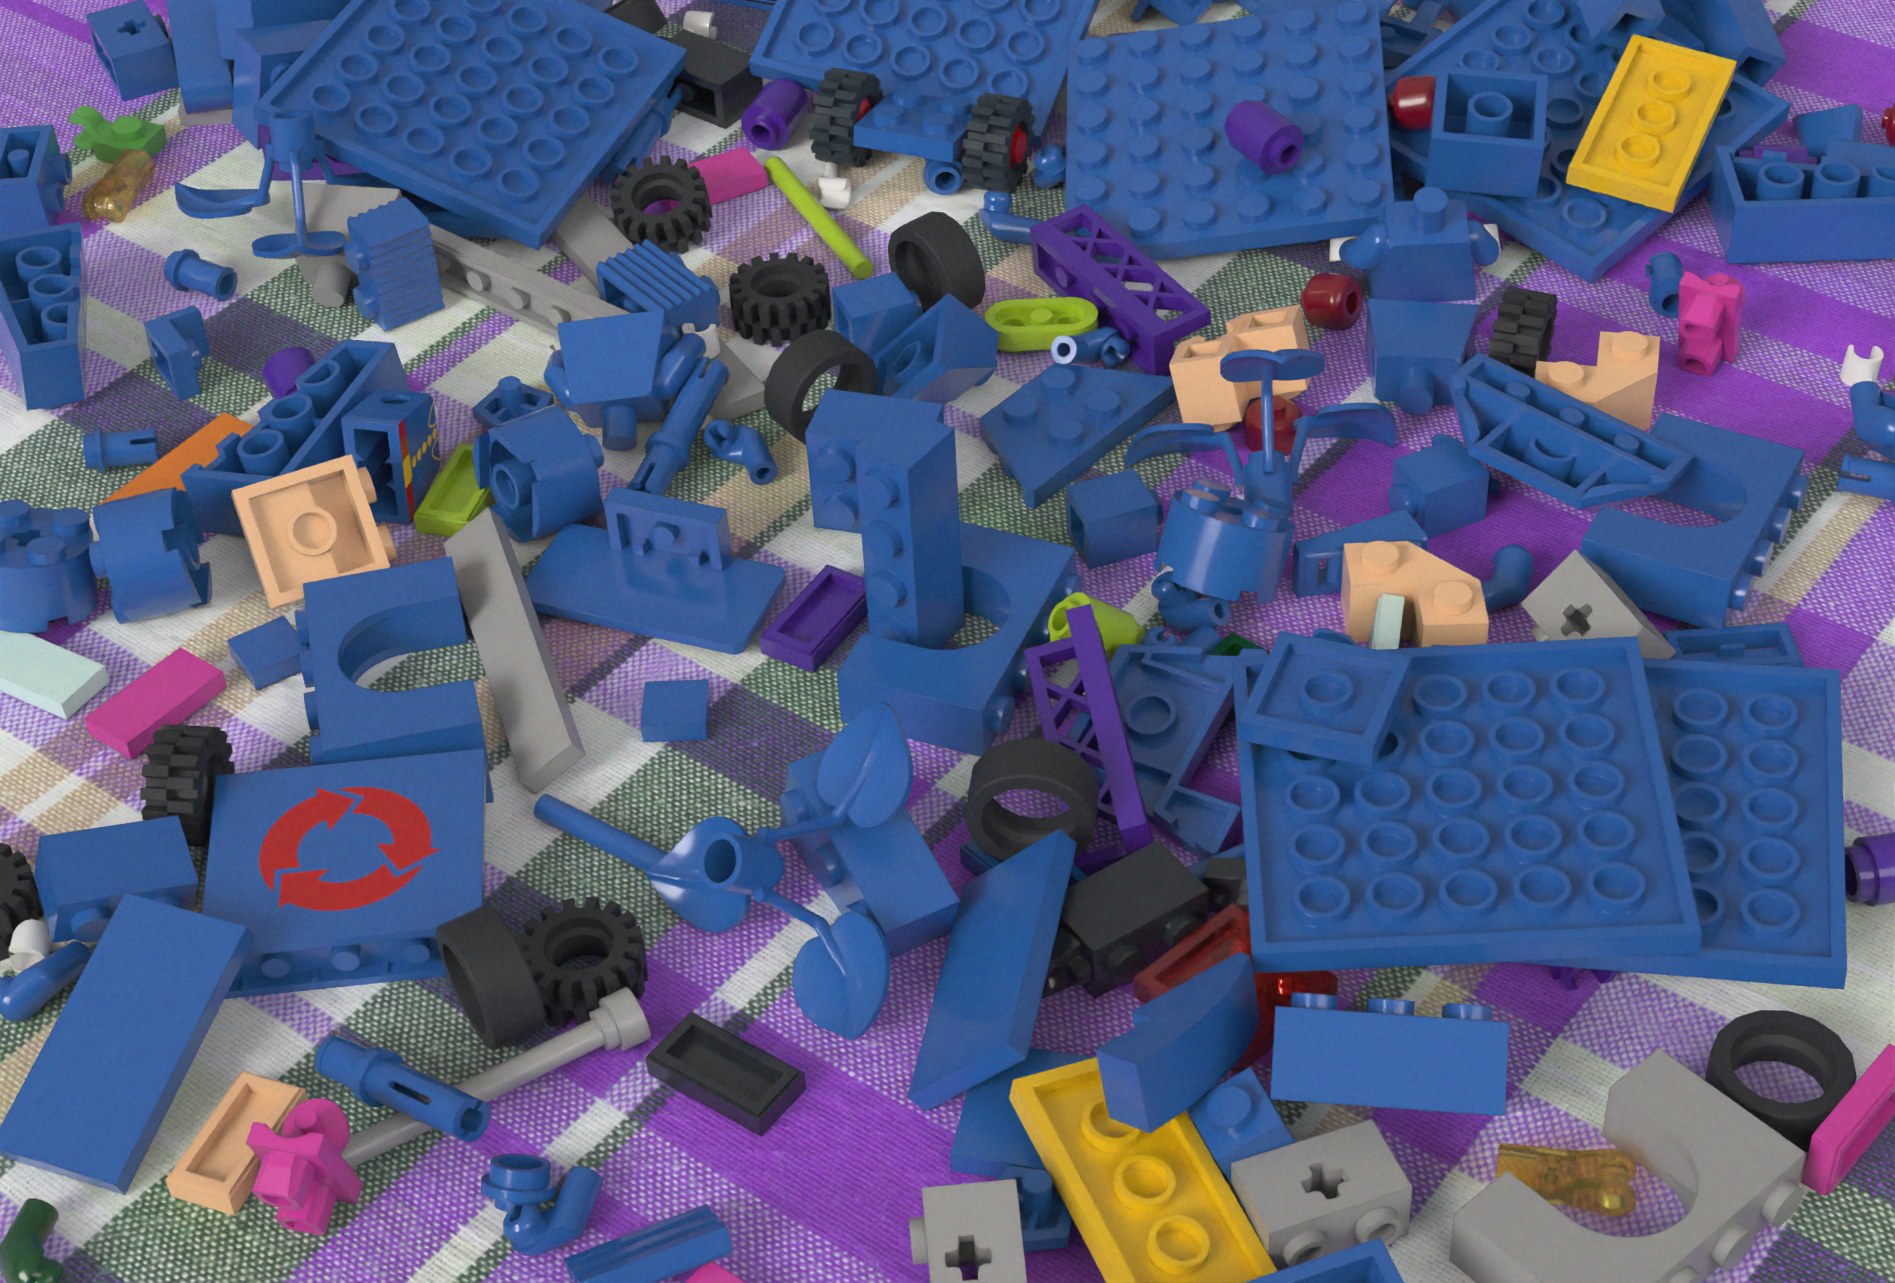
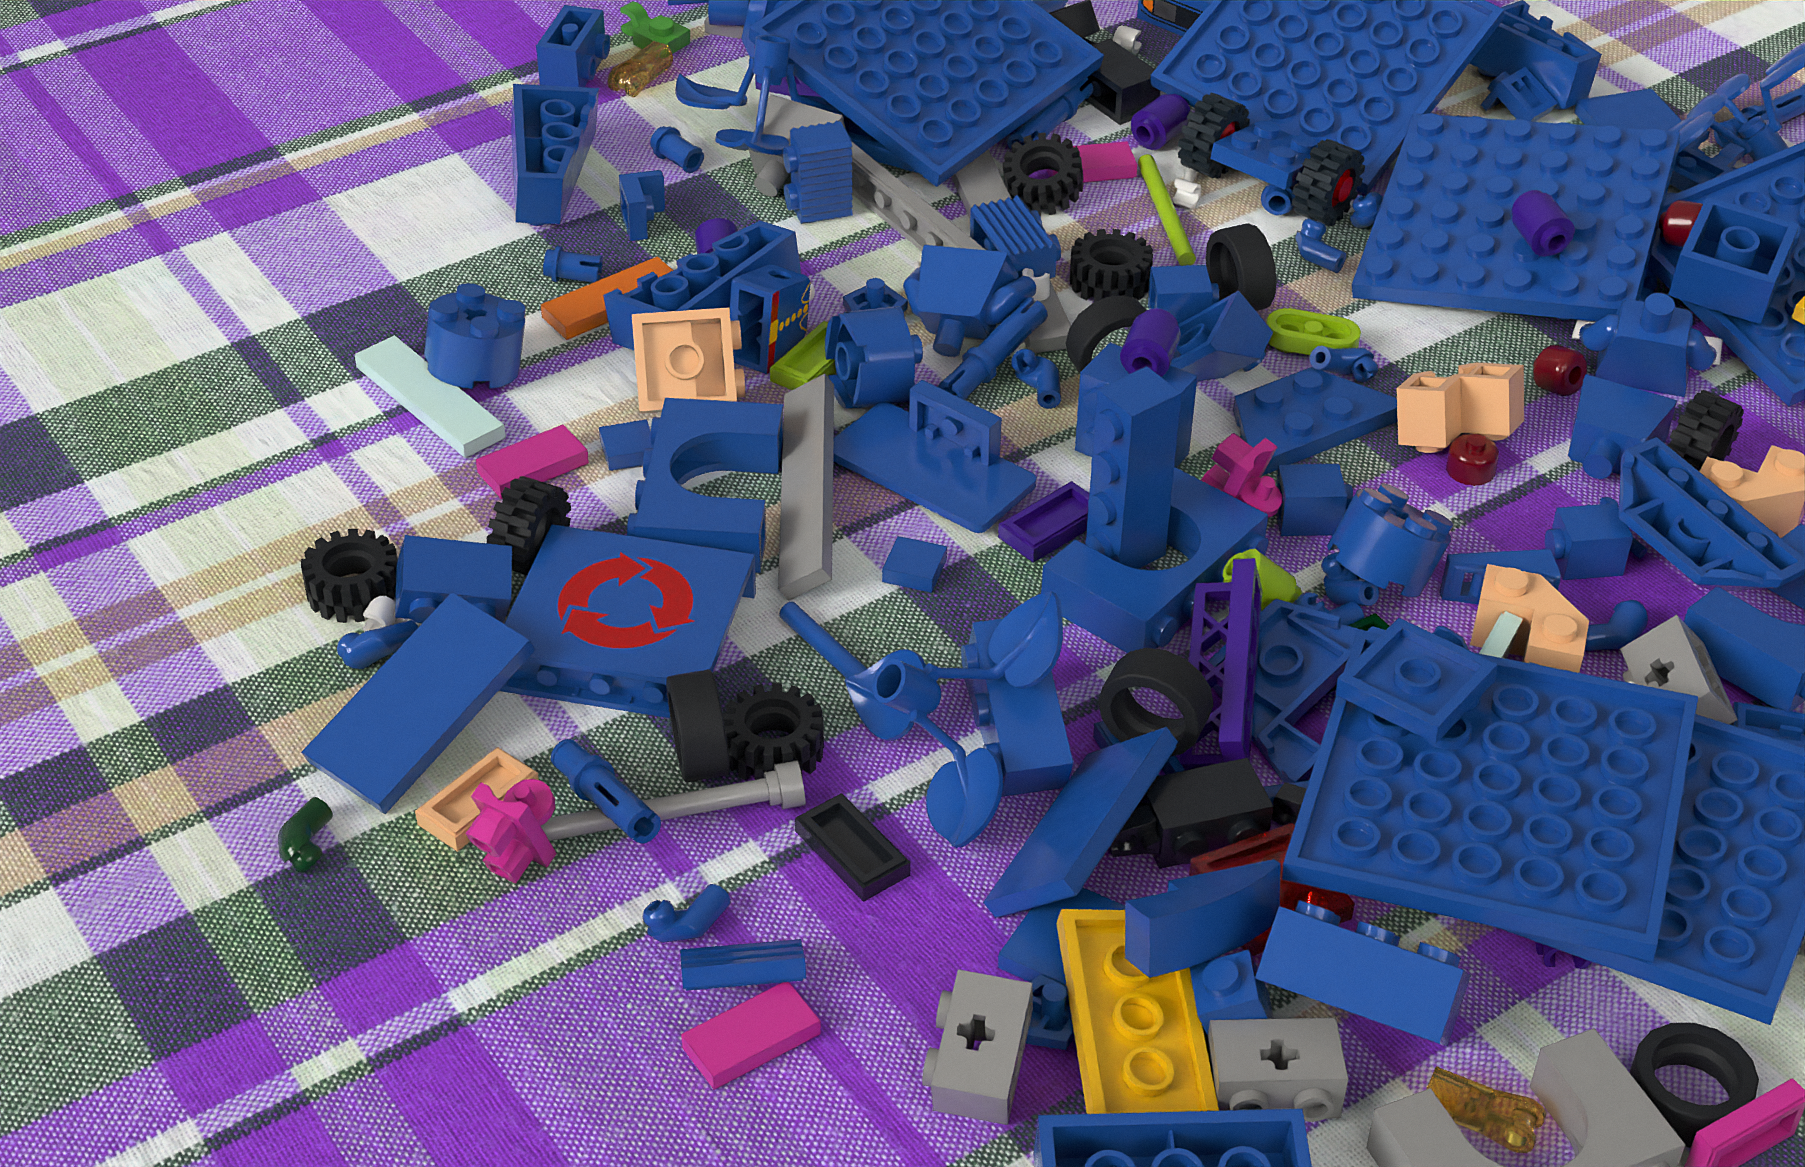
camera: 15 degrees right, 0 degrees up
blue brick [89,487,212,625] -> none
blue plate [480,1154,557,1212] -> none
dark purple fence [1030,204,1211,377] -> none
blue plant [1124,349,1396,516] -> none
none -> dark purple brick [1120,308,1181,377]
none -> dark pink hips [1201,433,1282,518]

